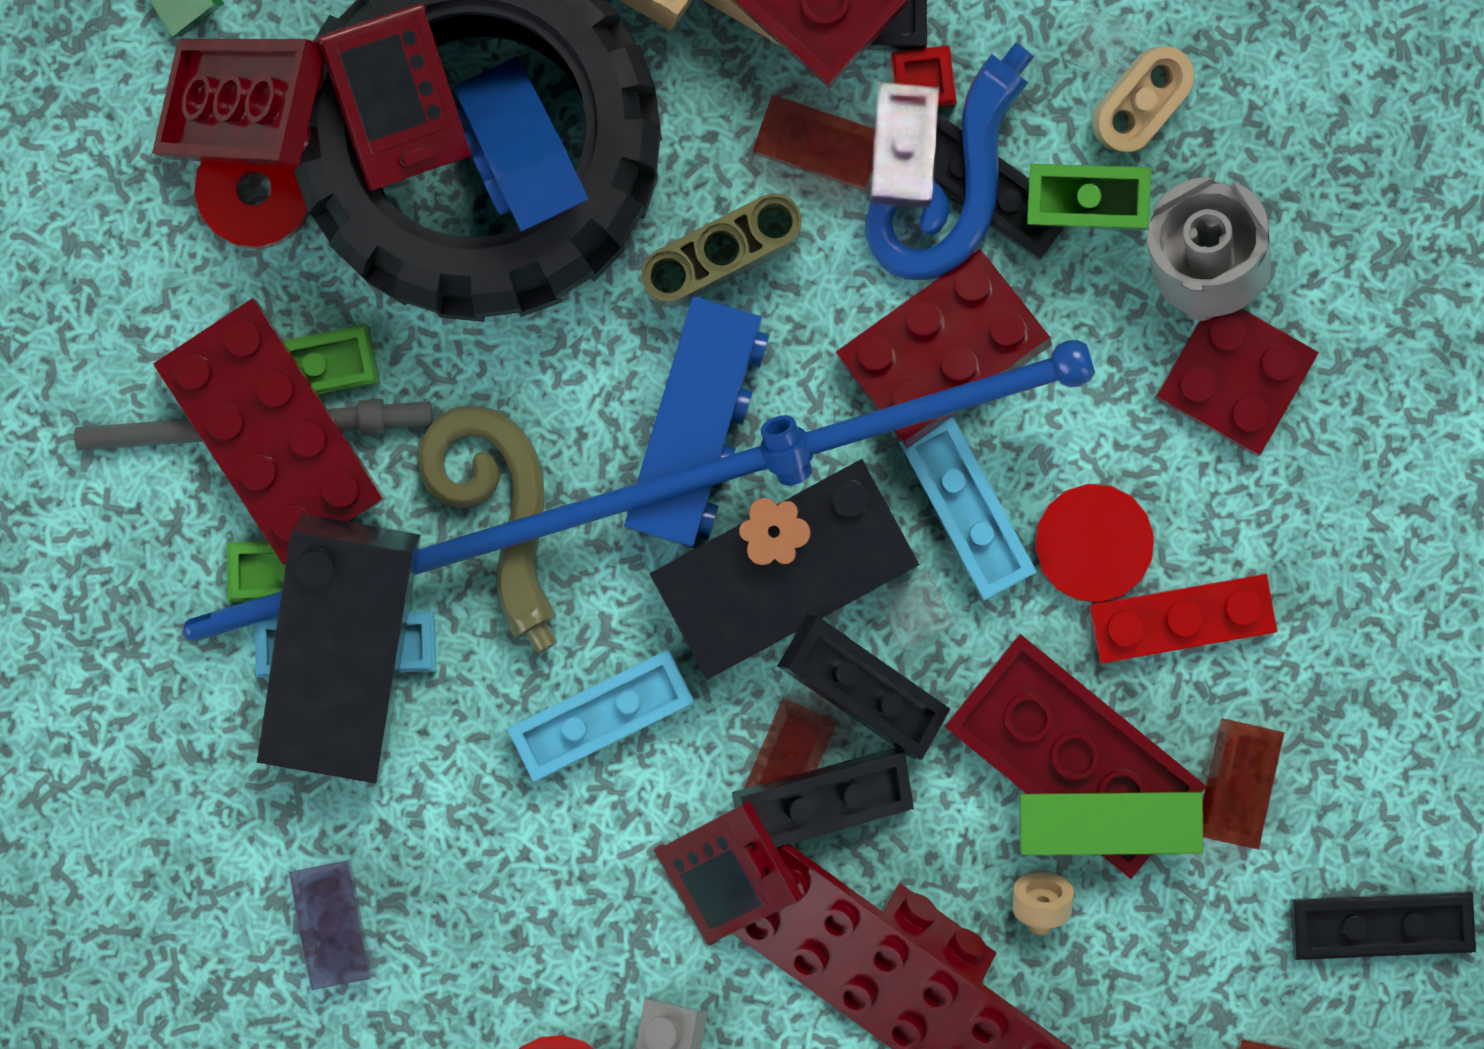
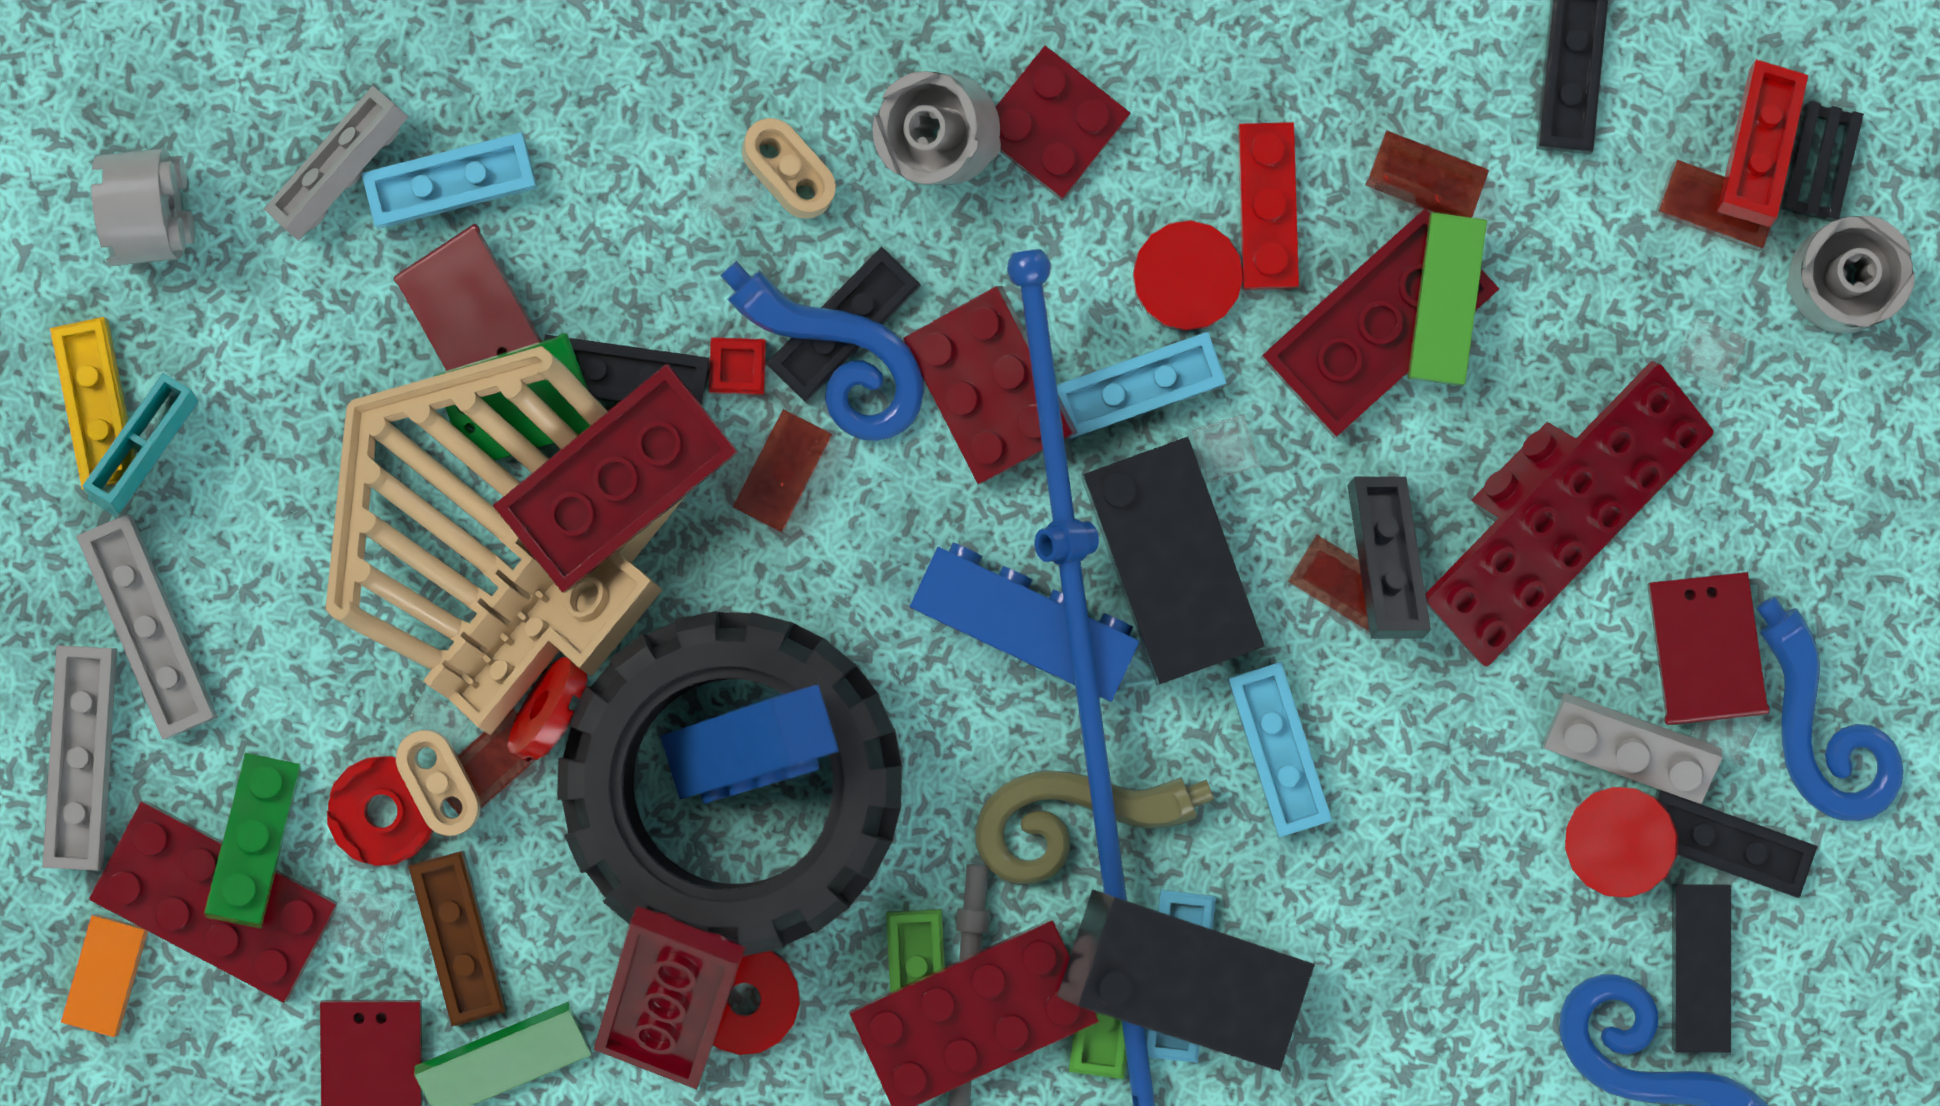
camera: 85 degrees left, 0 degrees up
clear purple plate [289,859,373,990] -> none
dark red container [317,3,472,191] -> none
olive beam [641,193,802,308] -> none
dark red container [654,801,804,946] -> none
nougat plant [739,498,811,565] -> none
black plate [777,614,950,760] -> none
plate [870,82,939,208] -> none
tan tile [1012,871,1074,935] -> none
bright green slope [1027,164,1151,231] -> none

